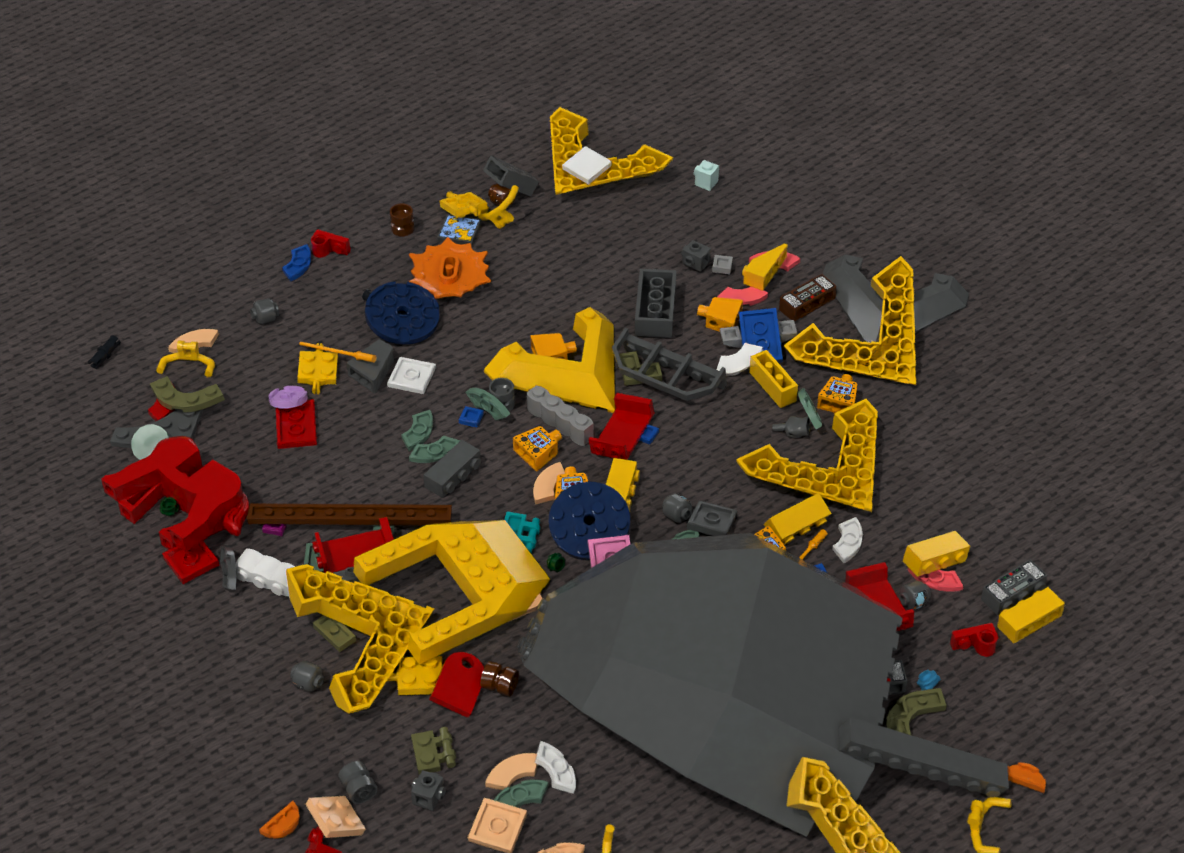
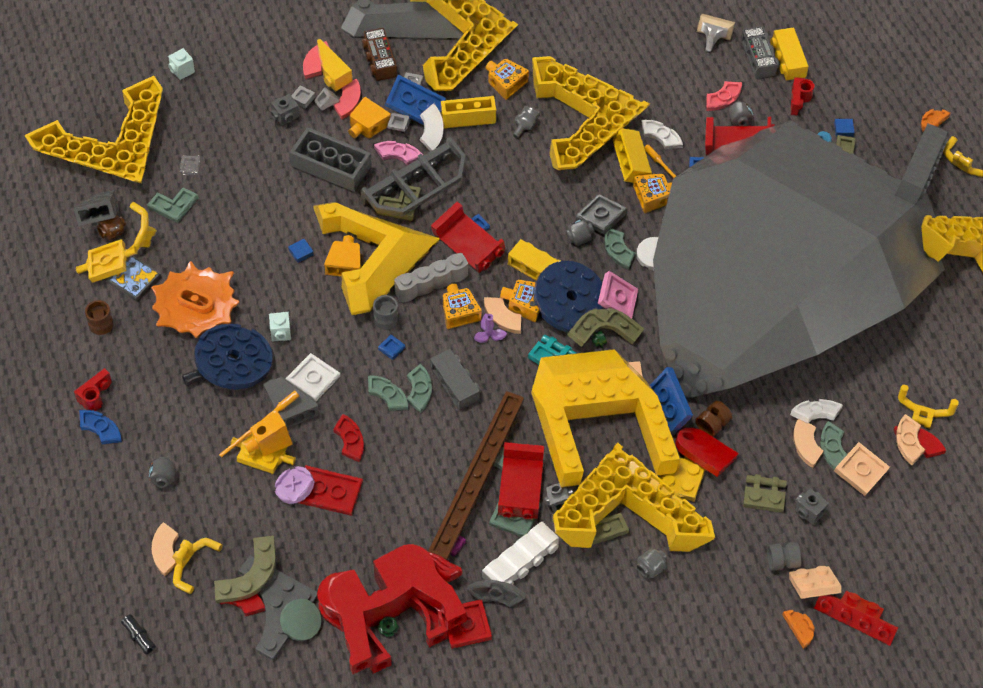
camera: 70 degrees left, 10 degrees up
sand green tile [466,388,510,420] -> none
white tile [562,146,612,185] -> none
sand green tile [797,388,823,429] -> none
yellow brick [903,531,970,577] -> none
none -> sand green tile [147,188,199,223]
none -> clear plate [180,155,201,175]
none -> light orange torso [243,411,292,456]
none -> light aqua brick [269,312,291,342]
none -> blue tile [288,239,314,263]
none -> light grey slope [314,88,340,110]
none -> red tile [333,414,364,462]
none -> bright pink tile [374,141,423,165]
none -> medium lavender plant [474,314,507,343]
none -> olive plate [567,308,644,347]
none -> blue plate [650,367,693,437]
none -> piece [697,14,735,52]
none -> blue tile [834,119,854,137]

